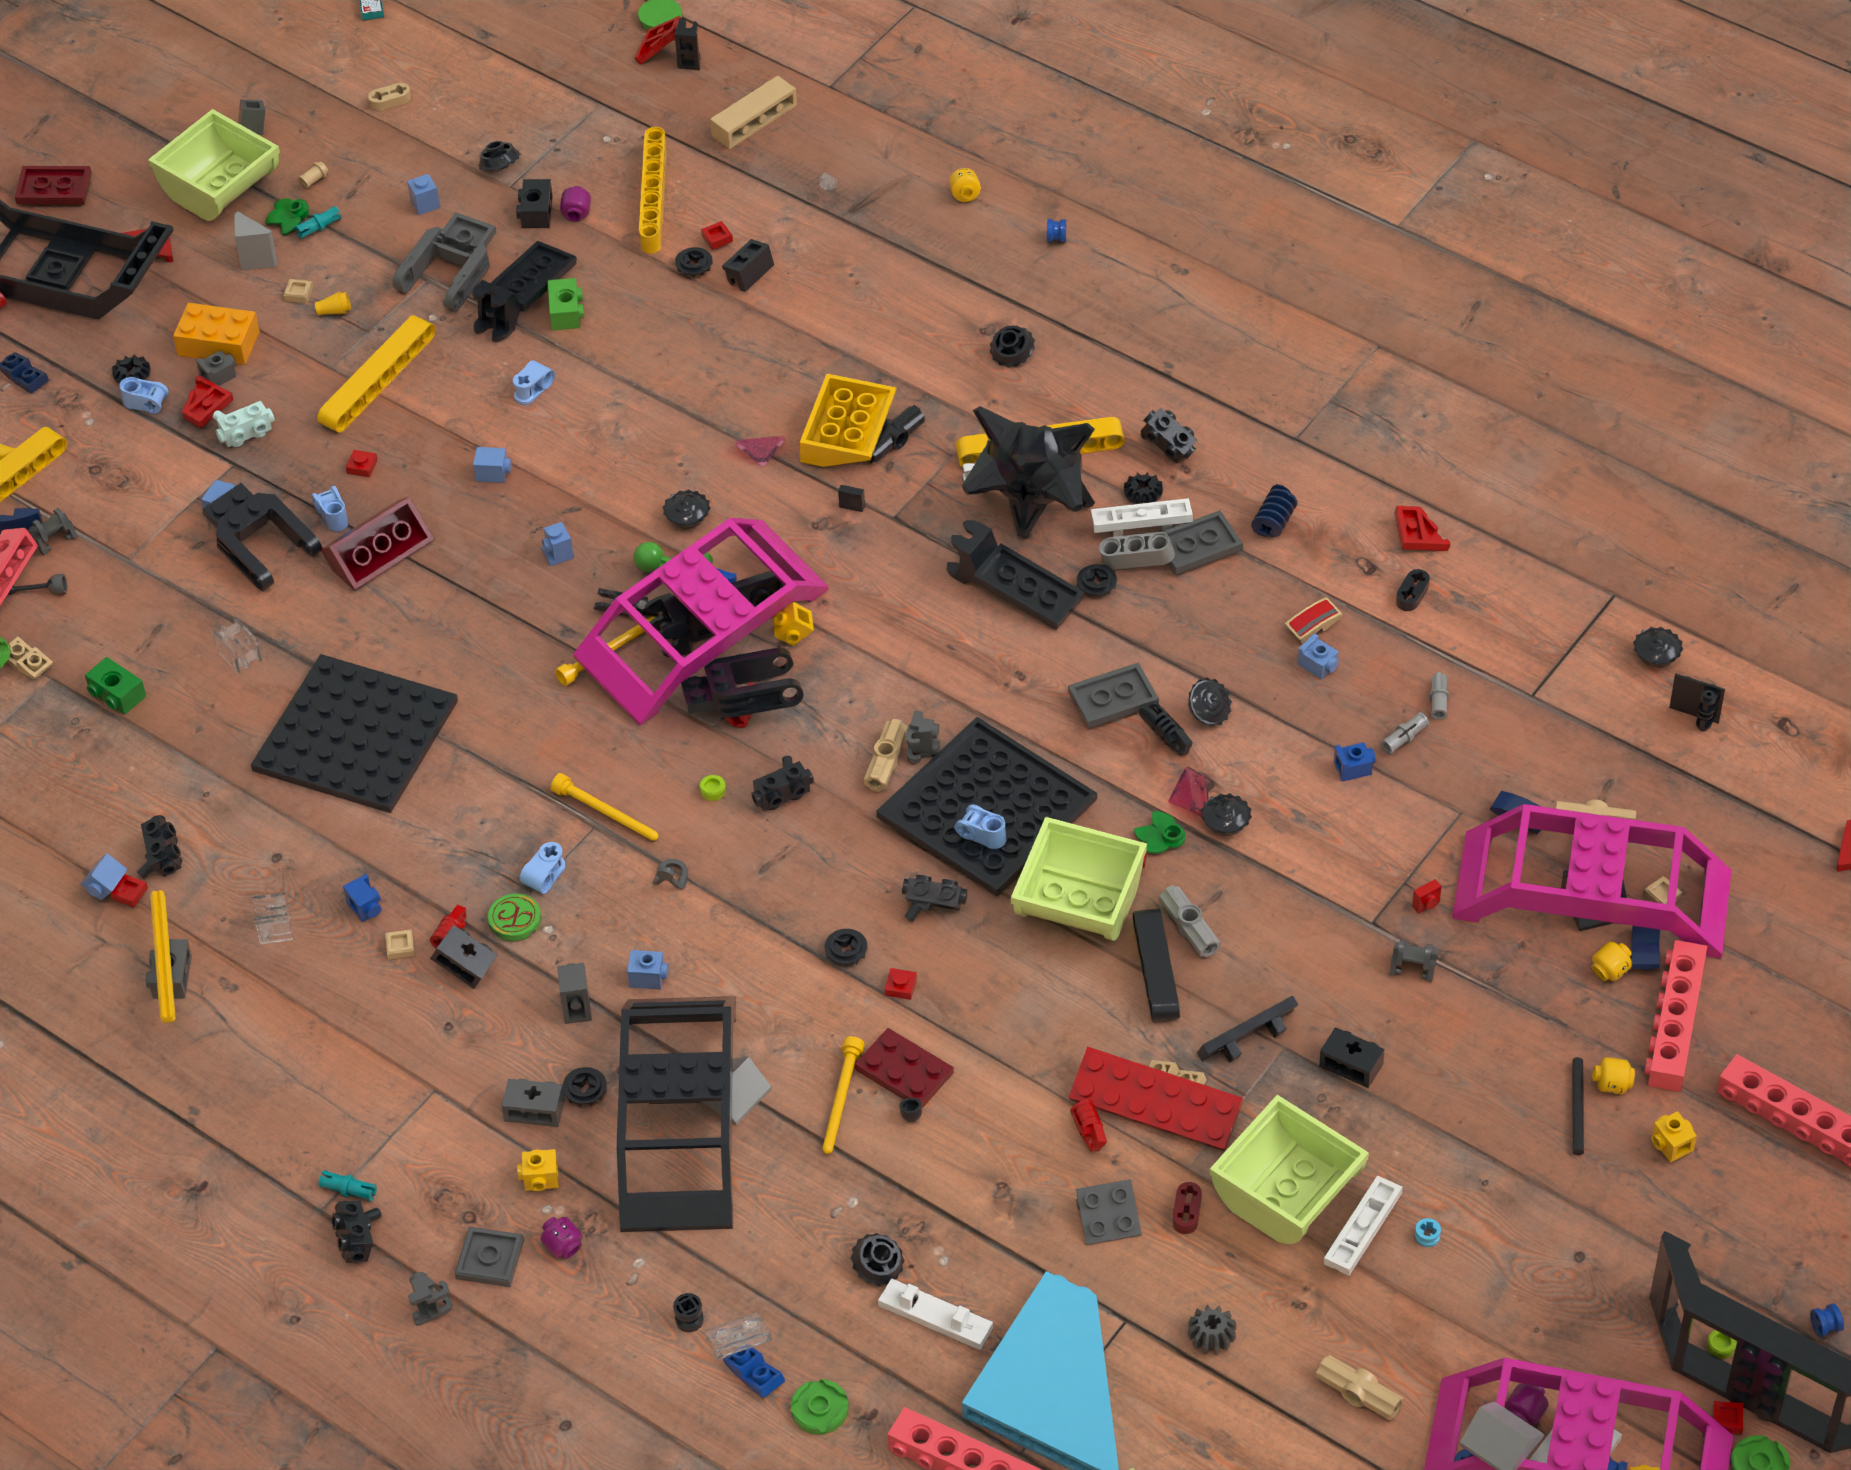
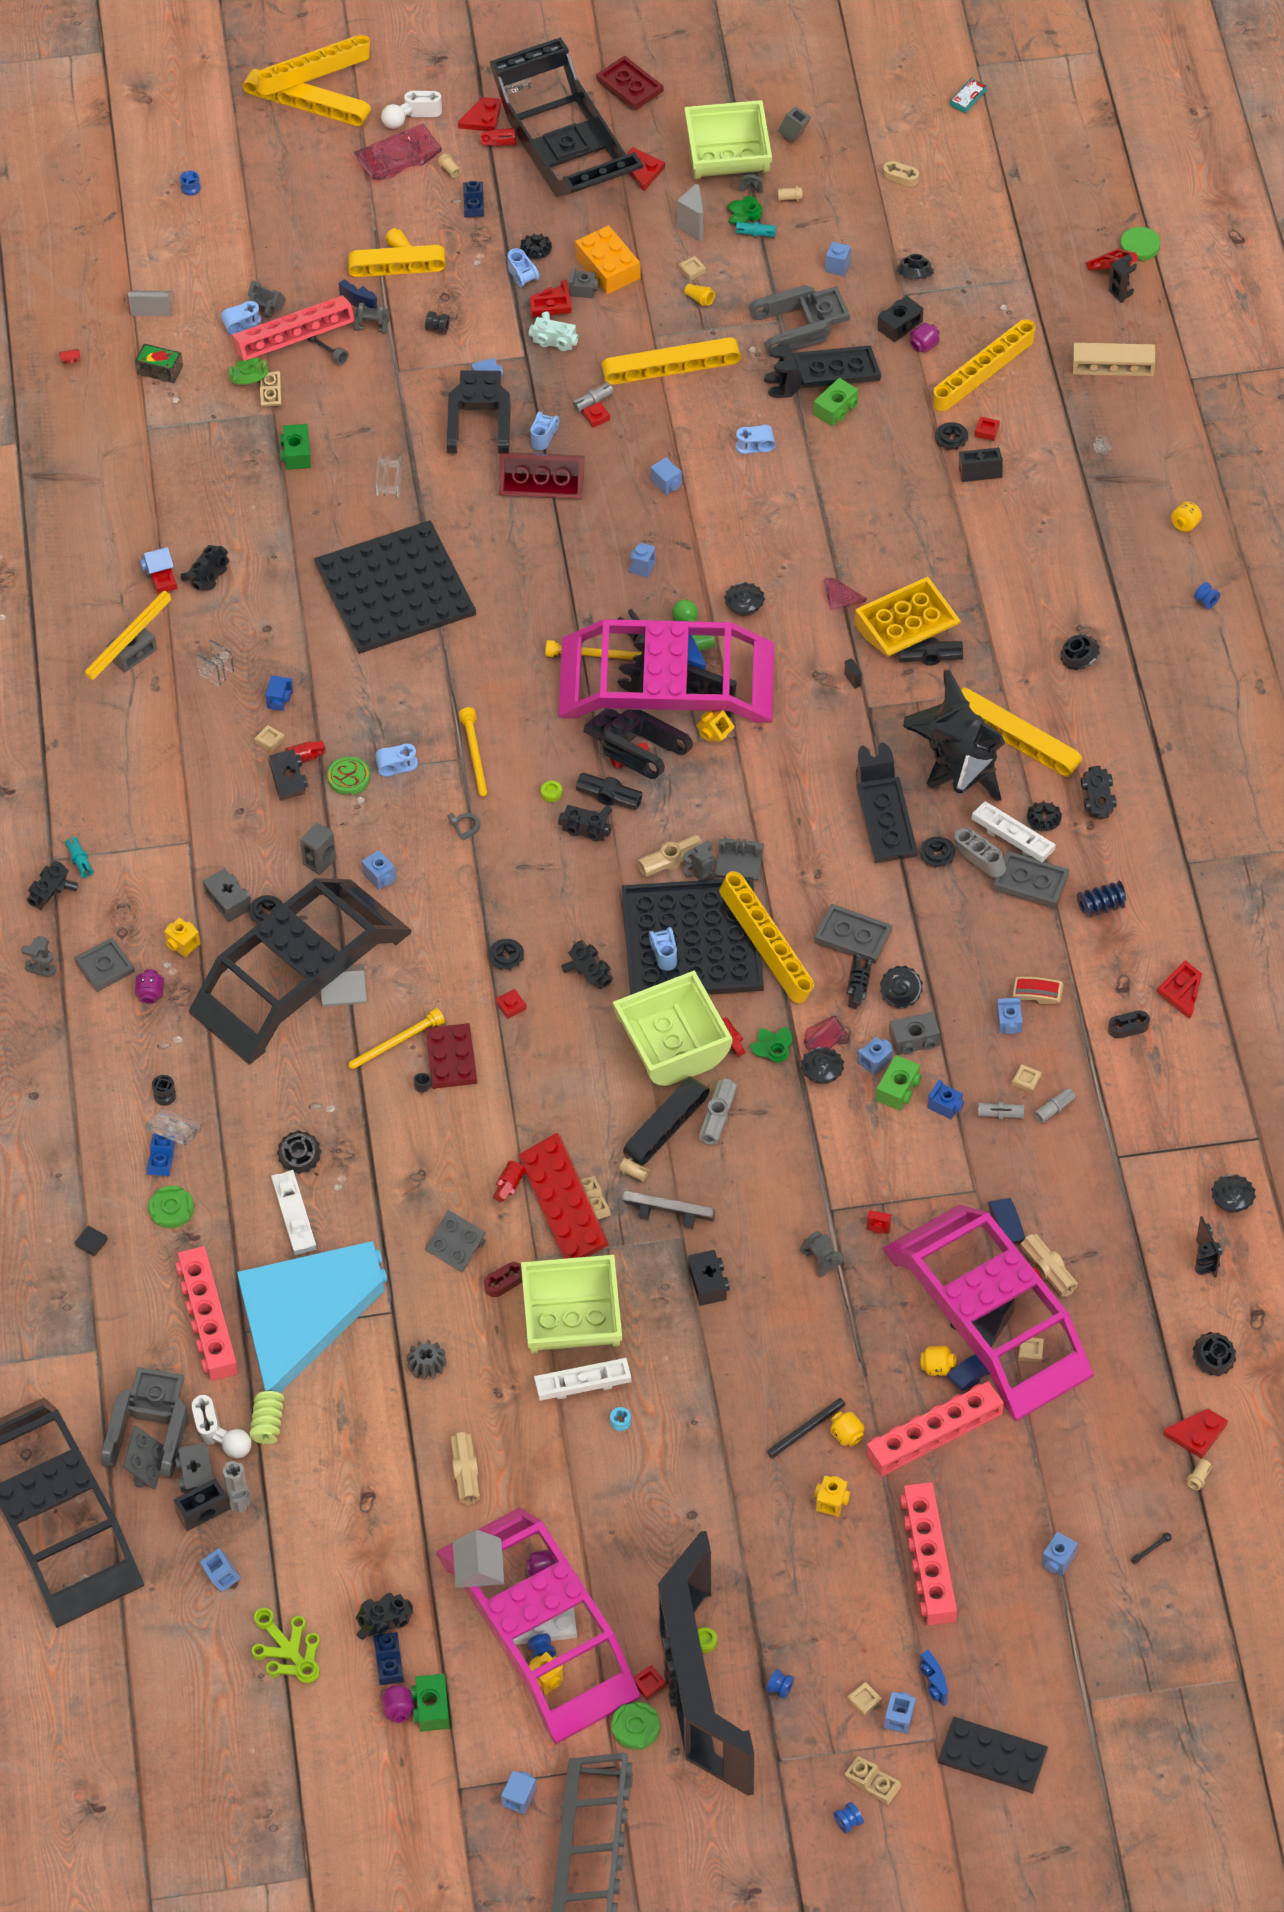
camera: 45 degrees right, 5 degrees up
none -> black wheel [425,311,450,334]
none -> light grey pin [573,382,614,412]
none -> black piece [576,772,643,810]
none -> tan pin [619,1158,650,1182]
none -> dark grey hinge [715,837,764,880]
none -> yellow beam [719,871,814,1004]
none -> dark grey piece [738,172,763,192]
none -> medium blue brick [857,1037,893,1076]
none -> bright green brick [876,1055,922,1111]
none -> dark grey brick [889,1012,940,1055]
none -> tan tile [1012,1064,1042,1093]
none -> black piece [1192,1332,1236,1376]

